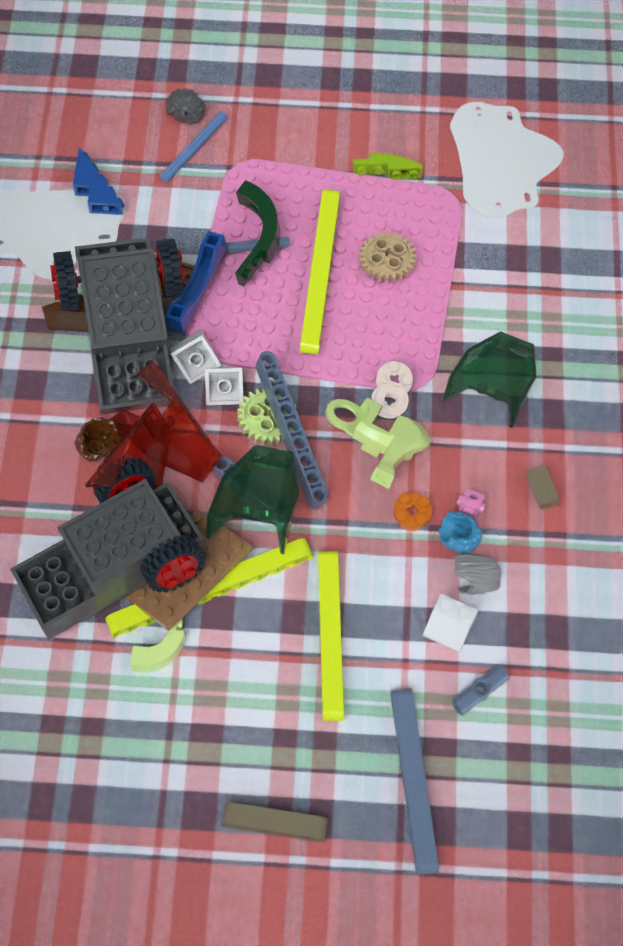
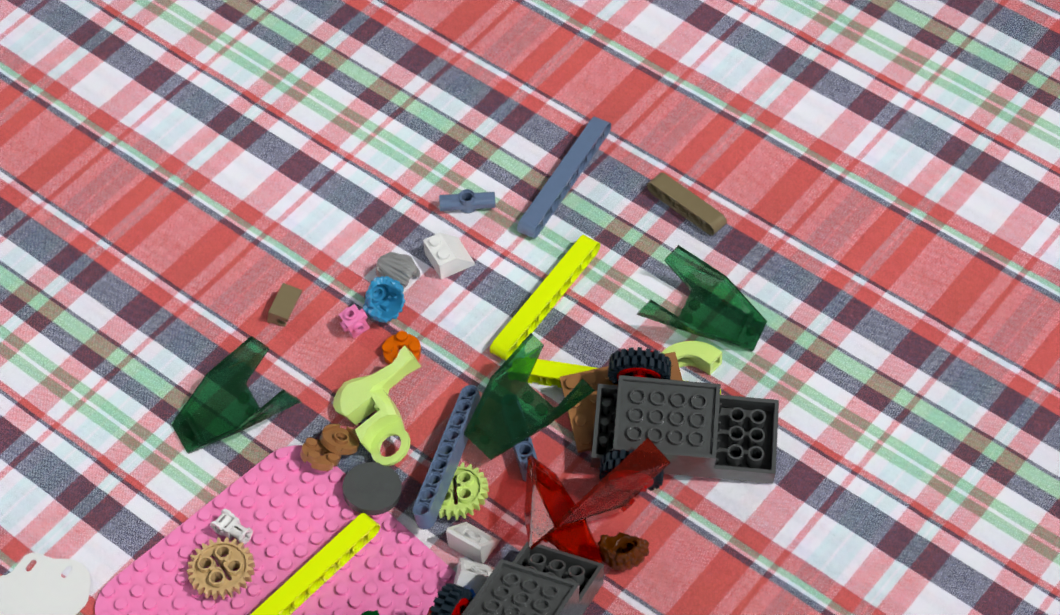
camera: 140 degrees left, 10 degrees down
none -> white connector [210,509,253,544]
none -> dark grey piece [343,462,402,515]
none -> clear green windscreen [637,245,767,352]

